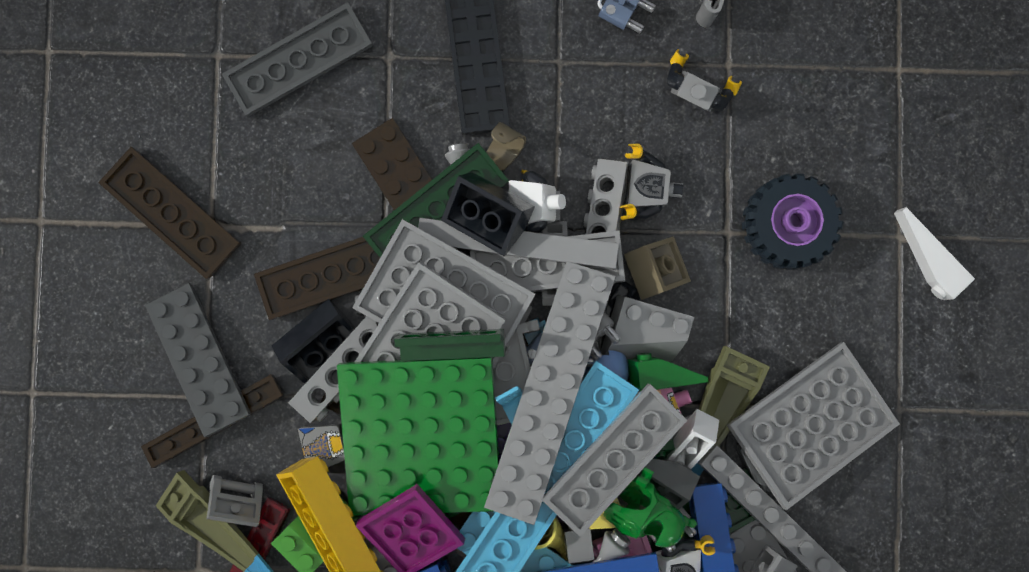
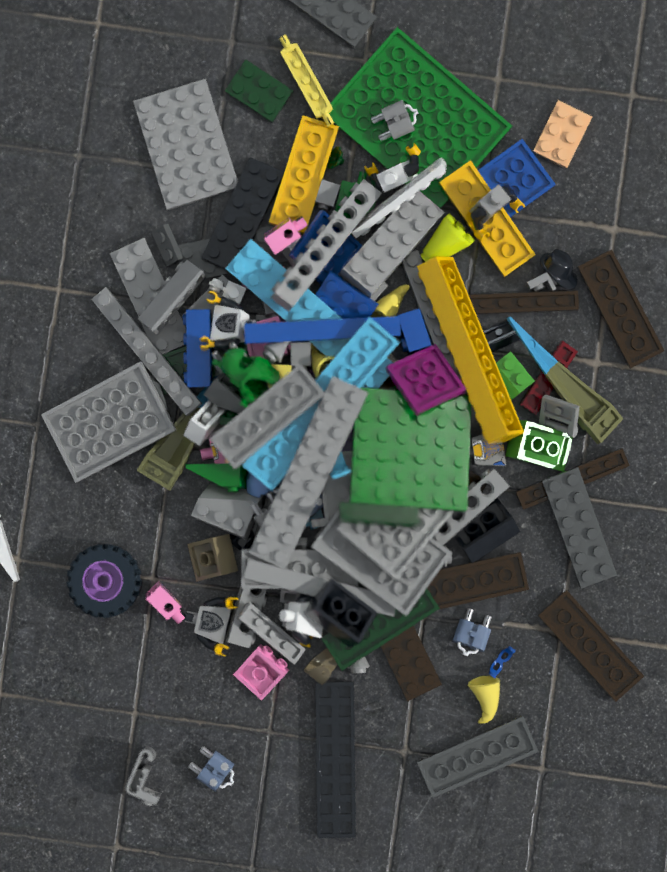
camera: 175 degrees left, 0 degrees up
torso [667,49,742,113] -> none
none -> bright pink torso [145,581,186,624]
none -> bright pink plate [233,644,289,701]
none -> light grey plate [237,602,306,665]
none -> sand blue piece [452,608,492,656]
none -> light yellow hat [468,676,500,723]
none -> blue cap [488,646,516,678]
none -> bright green slope [505,420,573,472]

